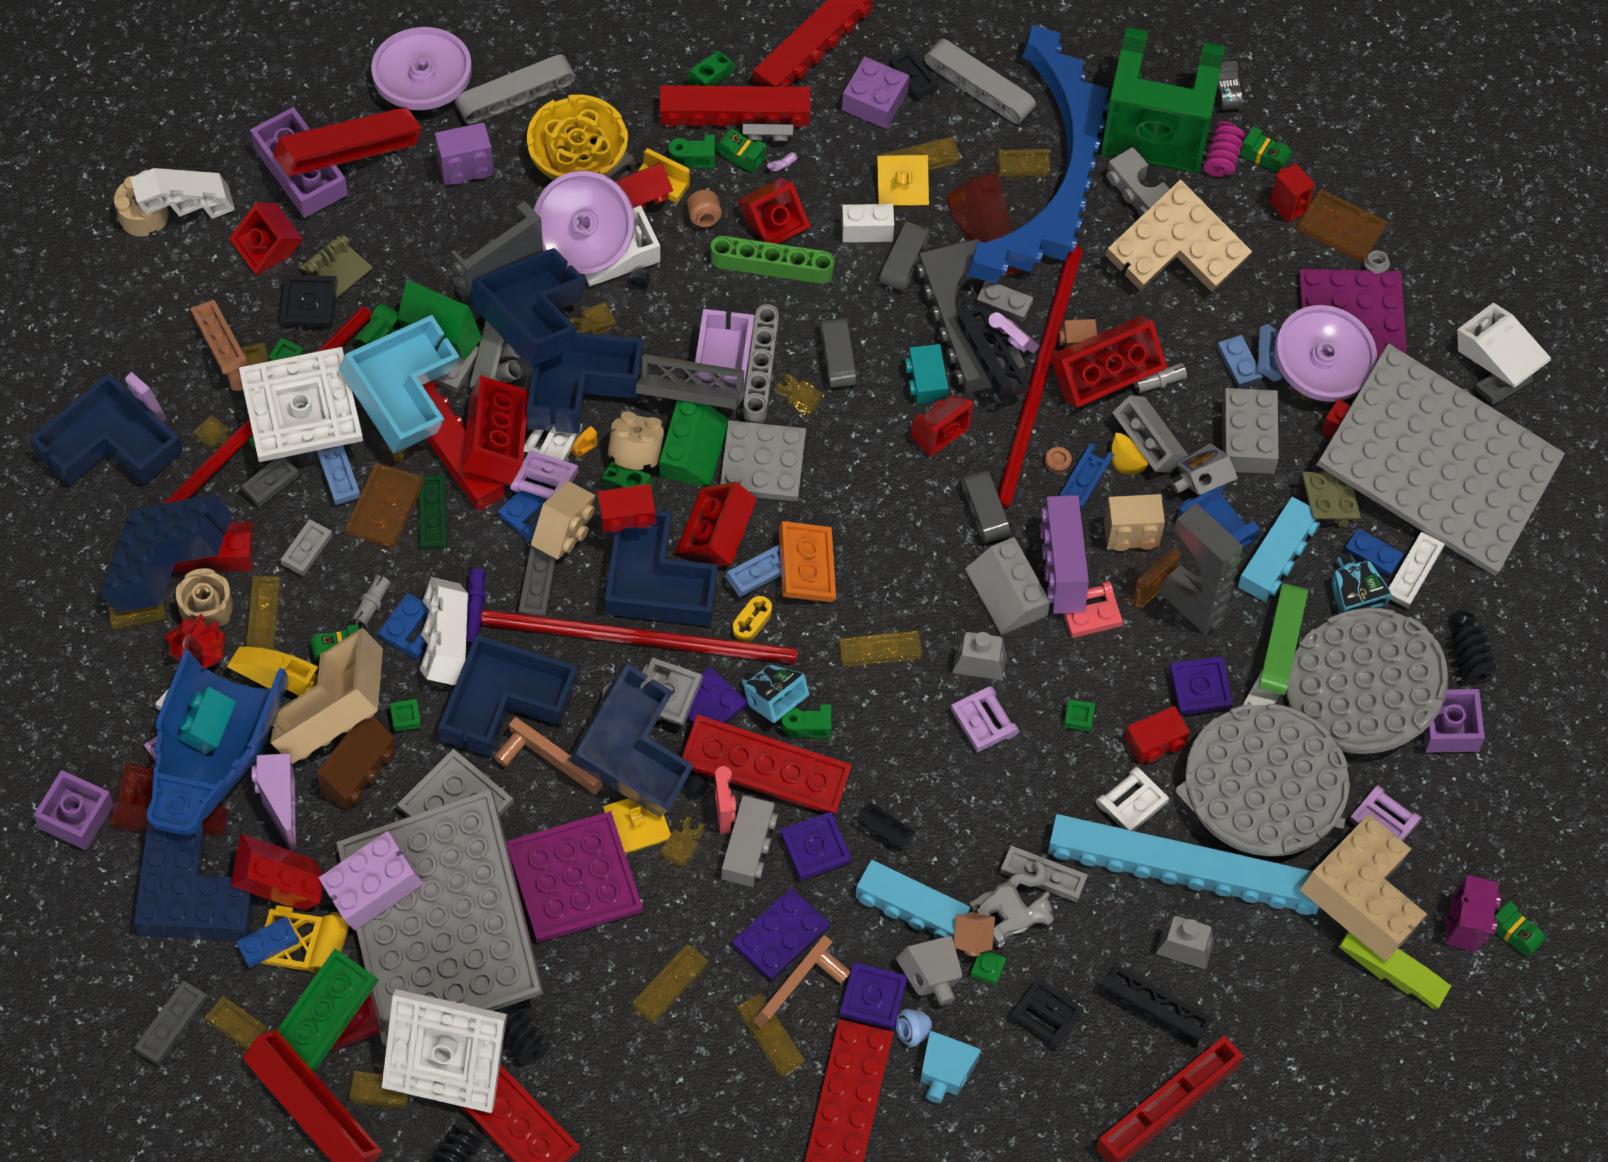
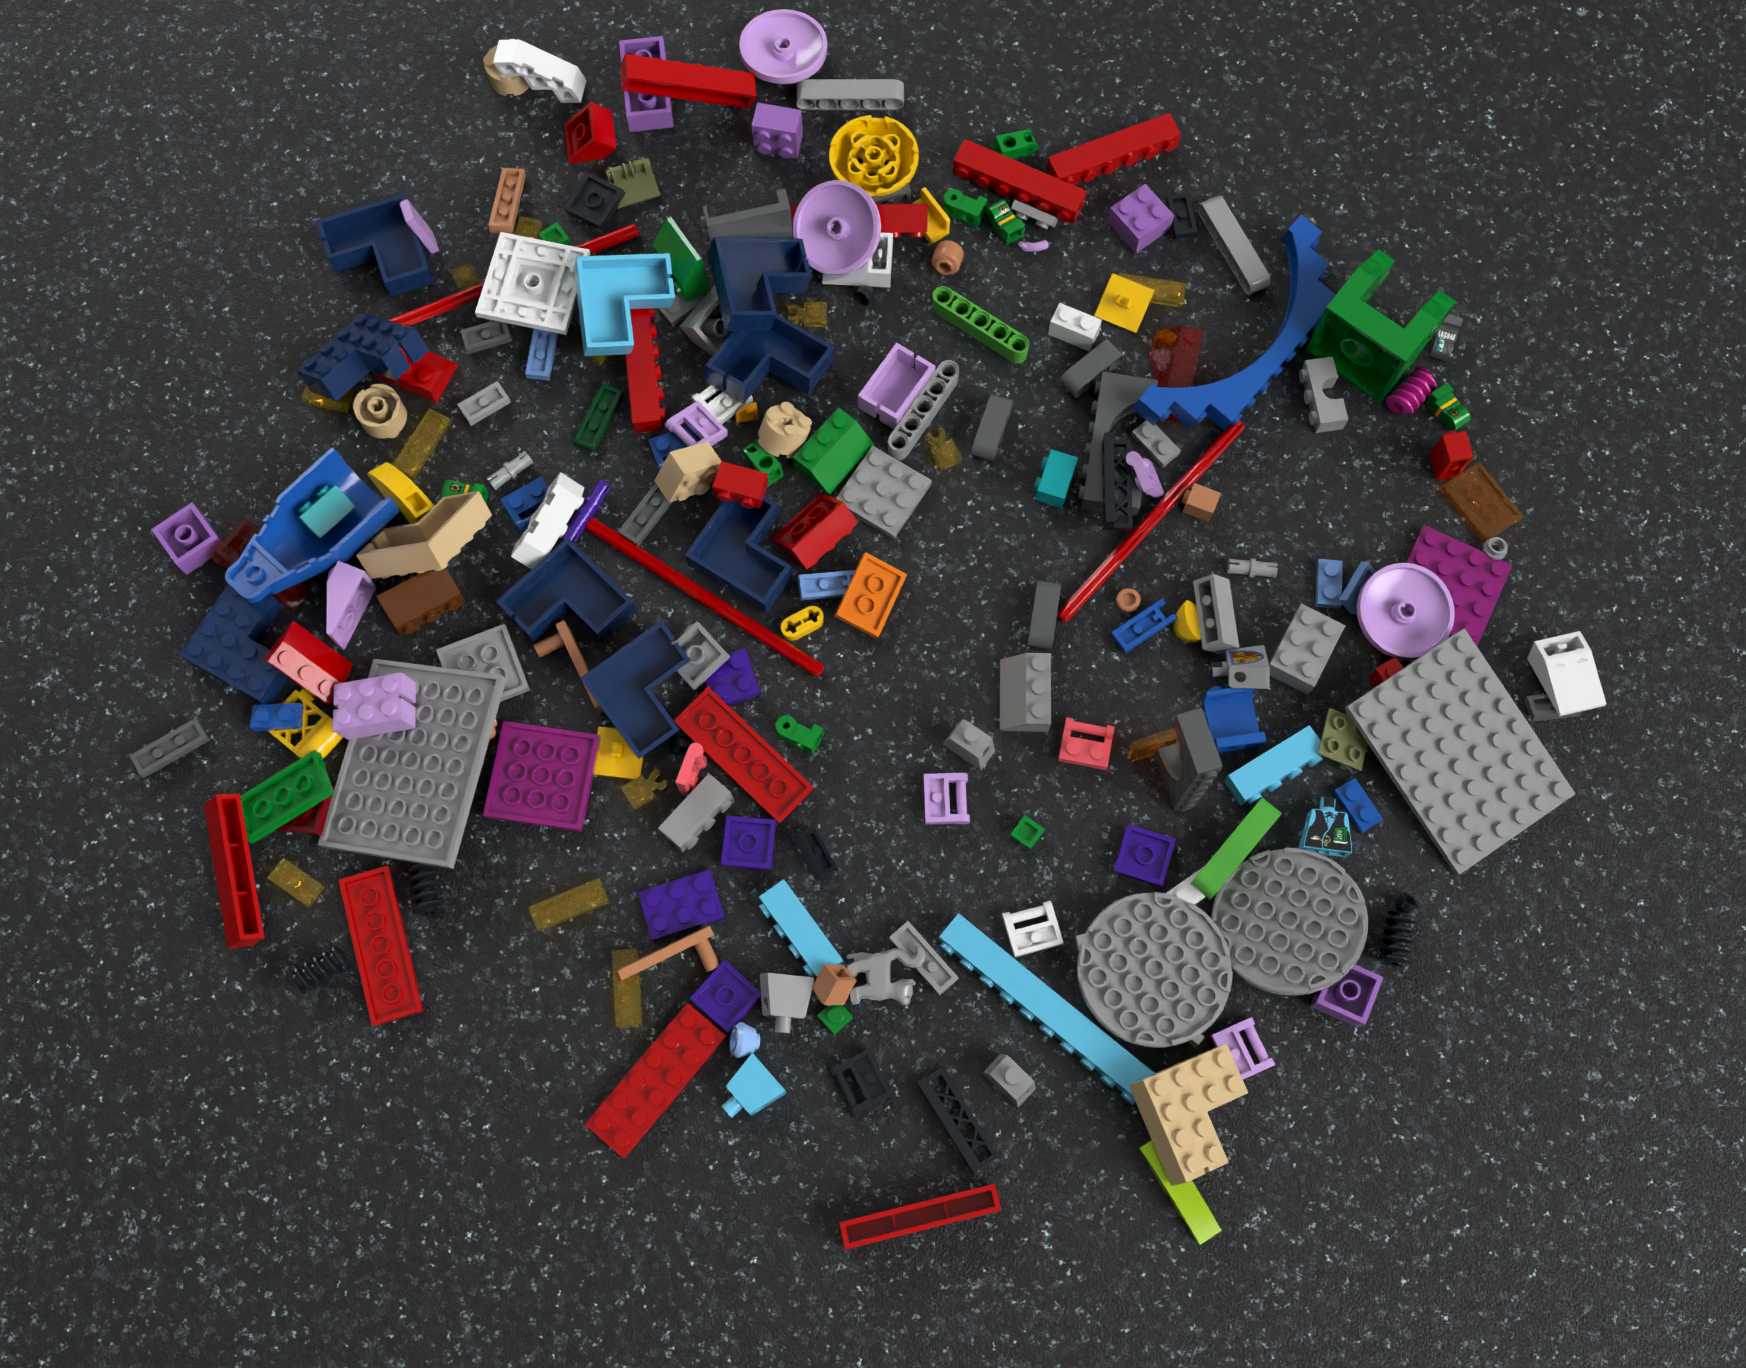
camera: 30 degrees right, 10 degrees up
red hair [164,613,225,669] -> none
clear yellow plate [205,996,268,1051] -> none
clear orange tile [345,463,425,548] -> none
green piece [355,303,401,348] -> none
white piece [382,989,507,1113] -> none
green plate [390,699,421,732] -> none
red brick [462,375,529,485] -> none
dark grey fence [636,354,744,409] -> none
red slope [738,178,810,244] -> none
medium azure torso [742,665,809,723] -> none
clear yellow tile [839,631,922,667] -> none
red slope [911,395,973,457] -> none
clear yellow plate [998,149,1050,176] -> none
medium lavender brick [1039,495,1089,614] -> none
red brick [1050,316,1167,407] -> none
tan brick [1104,494,1165,551] -> none
tan piece [1105,179,1252,292] -> none
red brick [1125,706,1190,764] -> none
white plate [1389,532,1445,609] -> none
magenta brick [1444,875,1501,952] -> none
green leg [1494,901,1546,956] -> none

